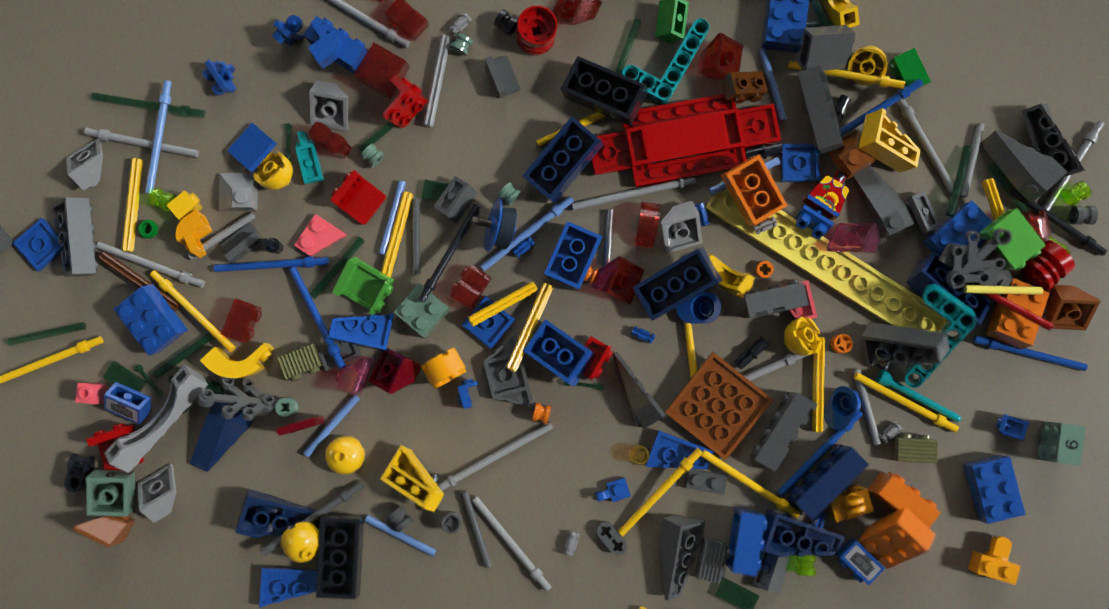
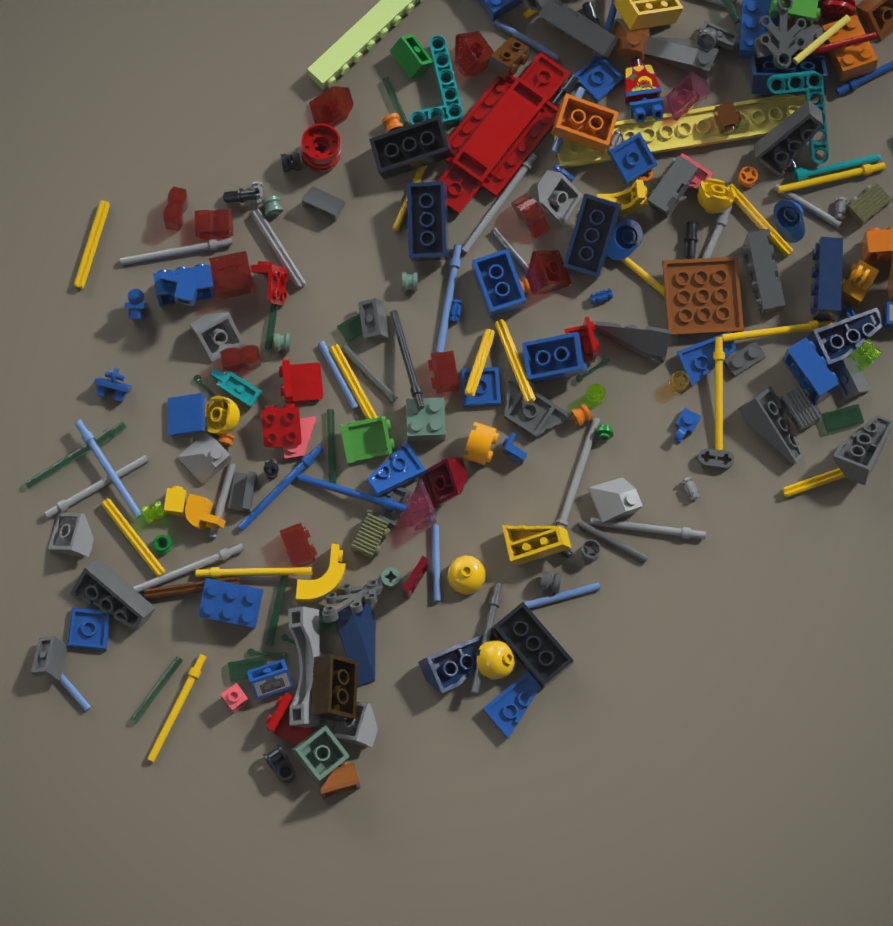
camera: 45 degrees left, 10 degrees down
piece [471,198,517,252] -> none
blue bar [777,411,863,497] -> none
none -> orange bush [216,433,235,447]
none -> black axle [222,188,260,203]
none -> red bracket [261,404,302,448]
none -> dark brown brick [311,654,358,722]
none -> orange wheel [381,113,404,133]
none -> clear neon green wheel [586,383,606,407]
none -> light grey slope [588,477,643,523]
none -> green plate [595,424,614,441]
none -> blue tile [607,132,658,184]
none -> flat silver wheel [697,27,719,51]
none -> reddish brown brick [713,102,741,134]

